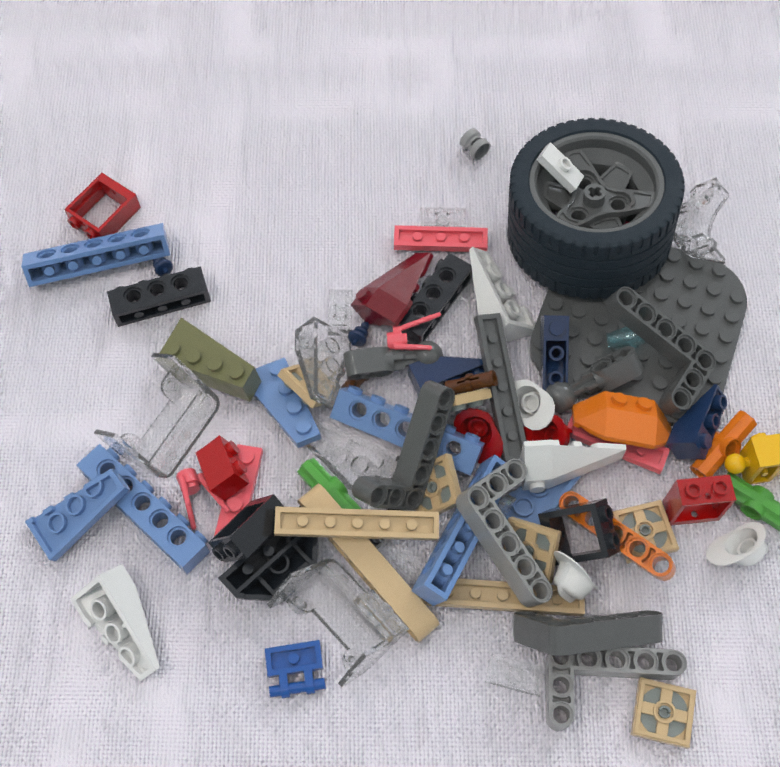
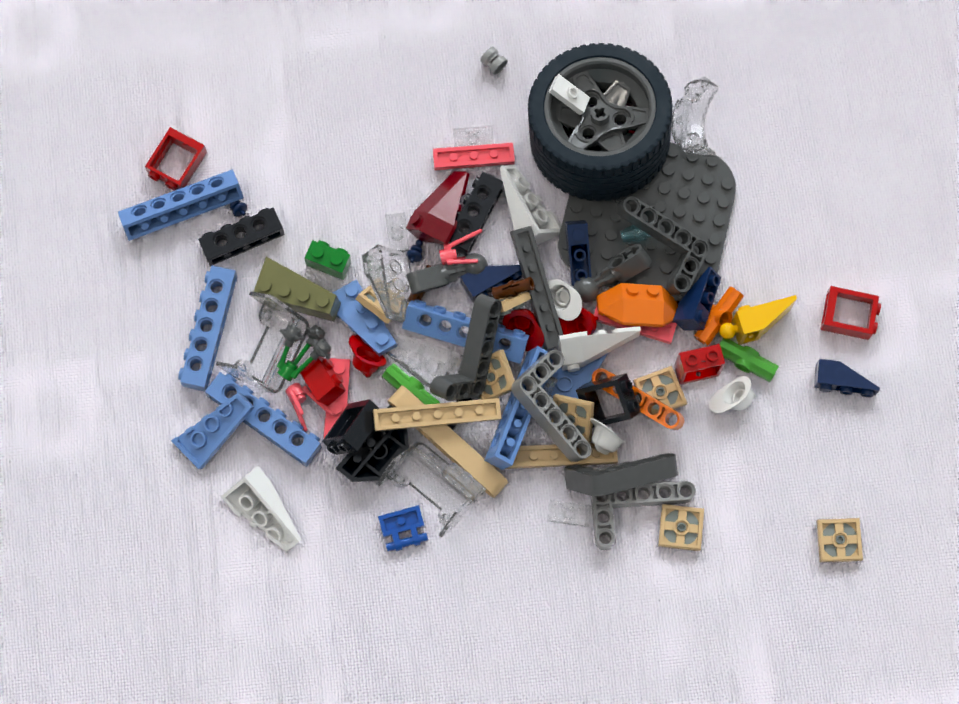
camera: 10 degrees left, 10 degrees up
none -> medium blue brick [178,265,238,392]
none -> plant [277,325,331,382]
none -> green brick [304,240,351,280]
none -> red piece [348,335,387,378]

